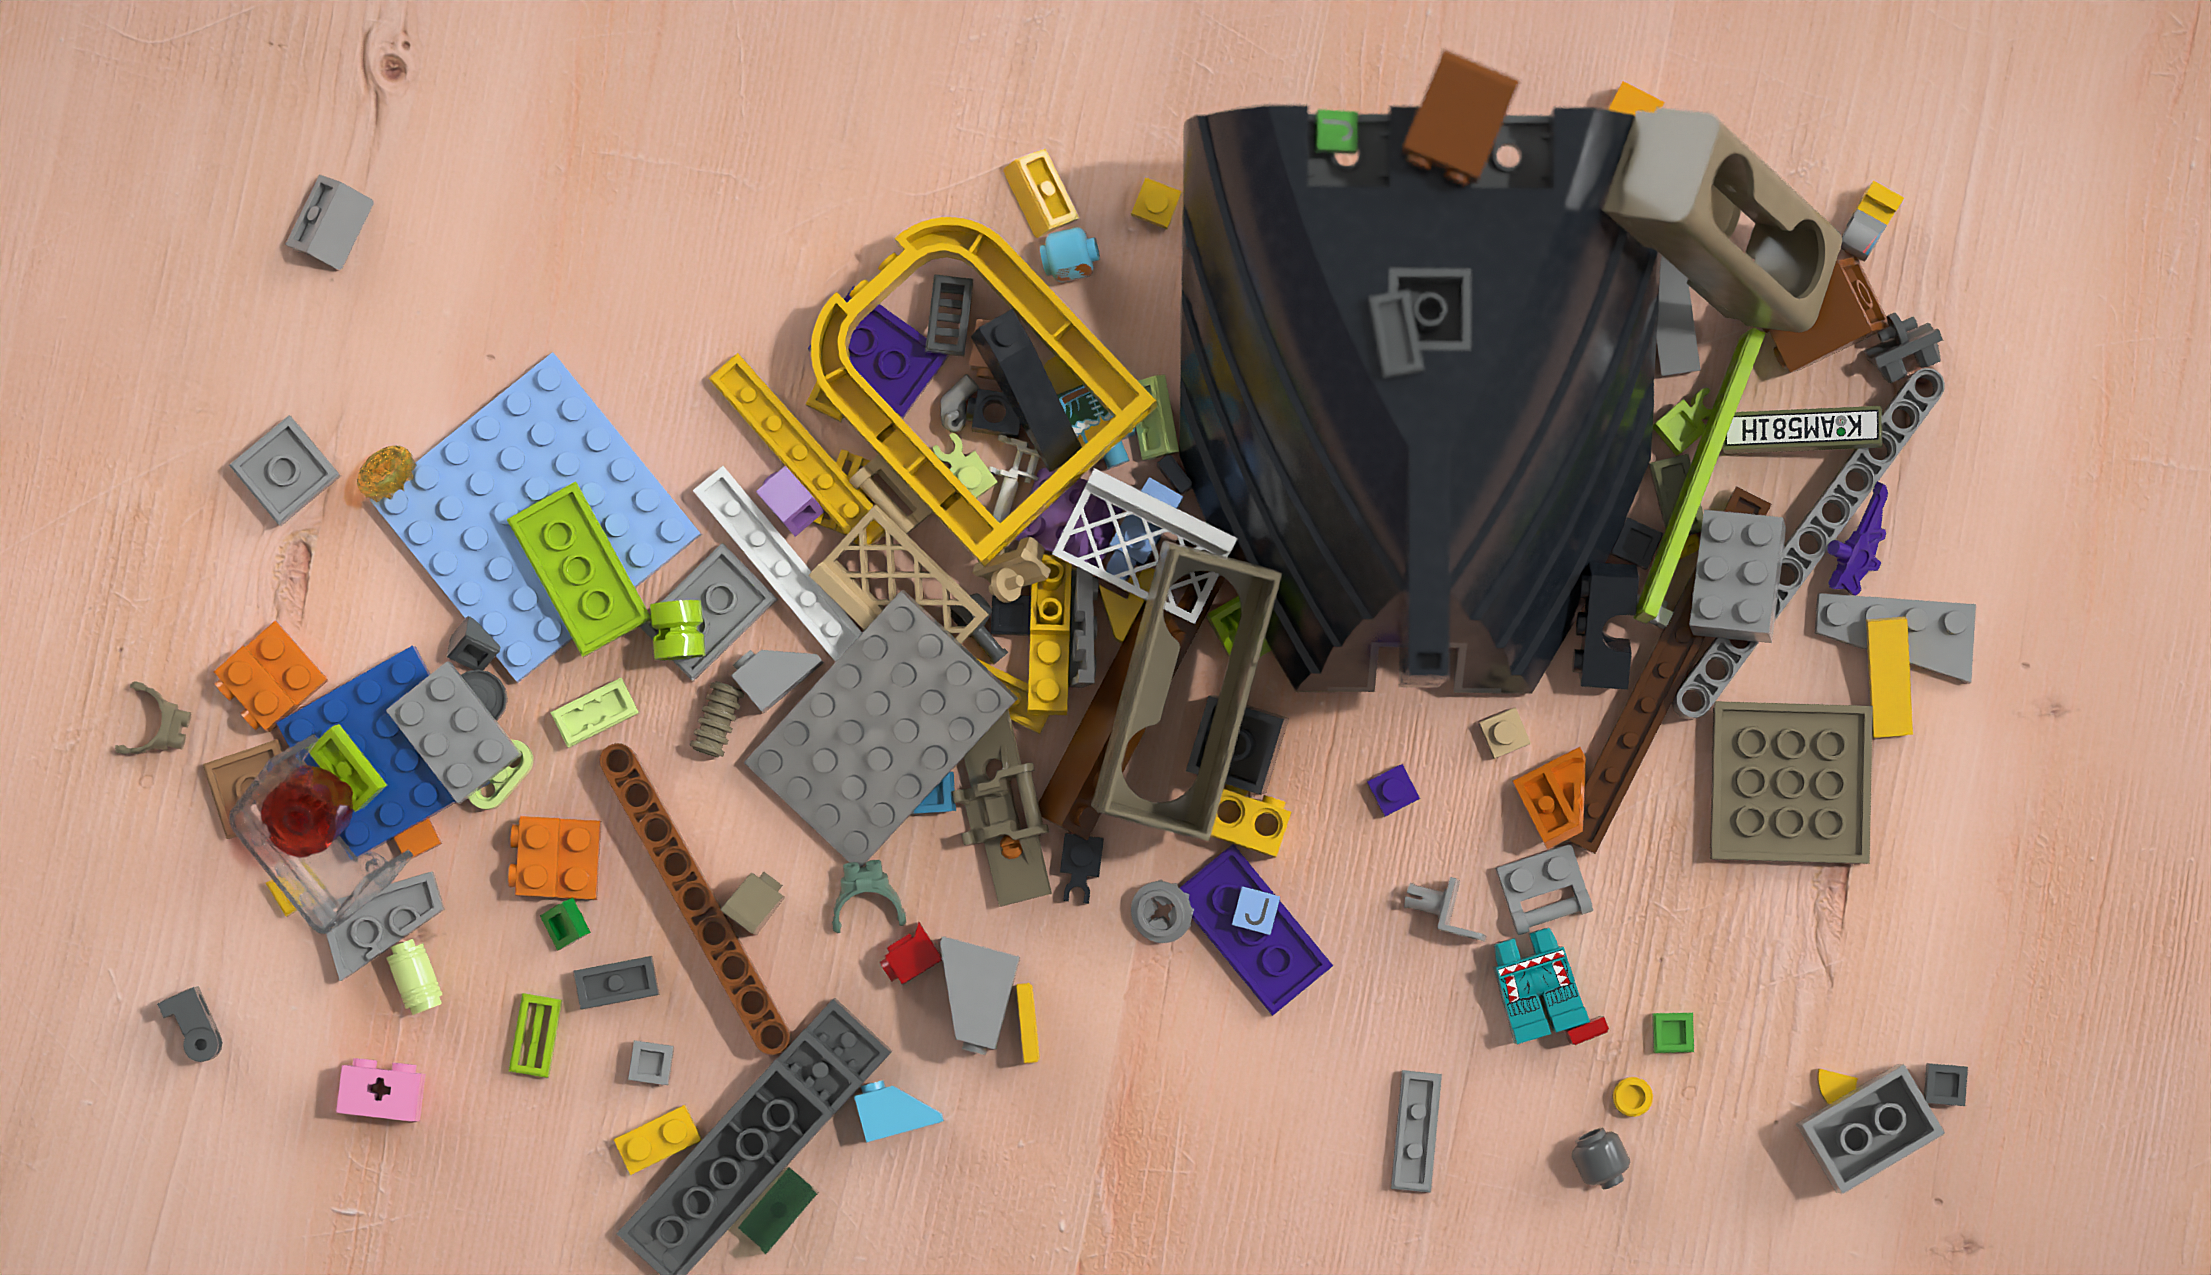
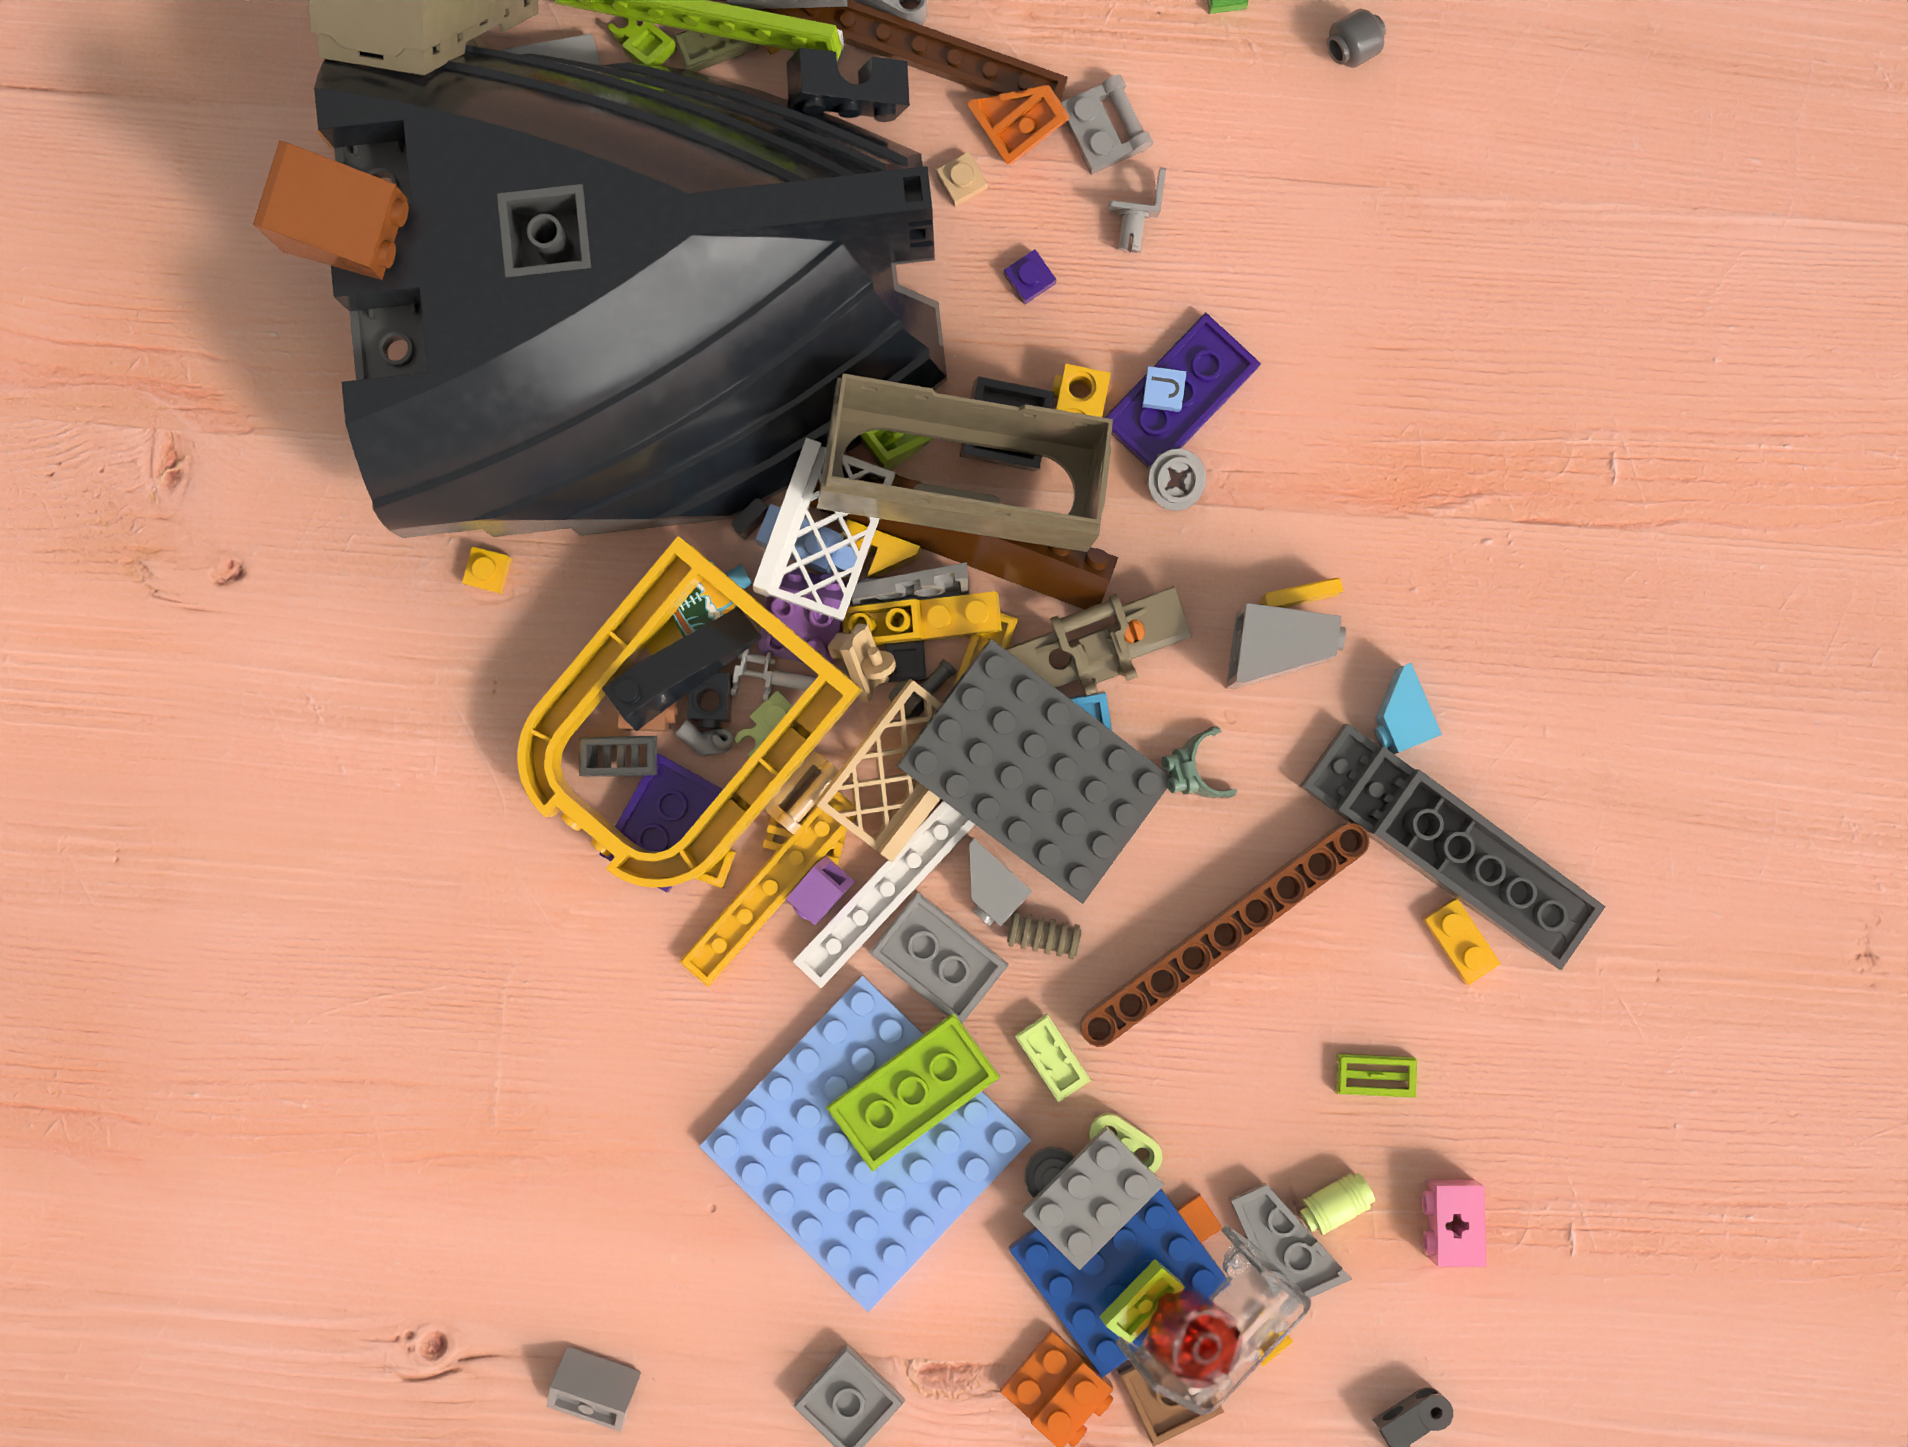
camera: 90 degrees left, 0 degrees up
clear yellow gear [357,446,417,502] -> none
dark grey slope [447,616,501,670] -> none
orange plate [508,816,601,900] -> none
green plate [540,898,591,951] -> none
dark grey plate [574,956,660,1010] -> none
light grey plate [628,1040,674,1085] -> none
lime wheel [650,600,706,661] -> none
dark tan slope [721,872,785,935] -> none
clear green panel [738,1167,820,1254] -> none
red window [879,922,943,985] -> none
yellow slope [1003,149,1079,238] -> none
medium azure head [1040,227,1100,283] -> none
black plate [1060,833,1104,904] -> none
yellowish green plate [1136,375,1179,460] -> none
bright green tile [1315,109,1358,155] -> none
dark grey tile [1368,290,1424,379] -> none
light grey tile [1391,1070,1442,1193] -> none
teal hips [1493,927,1590,1045] -> none
red tile [1564,1016,1610,1045] -> none
black plate [1610,517,1663,570] -> none
yellow tile [1612,1077,1653,1117] -> none

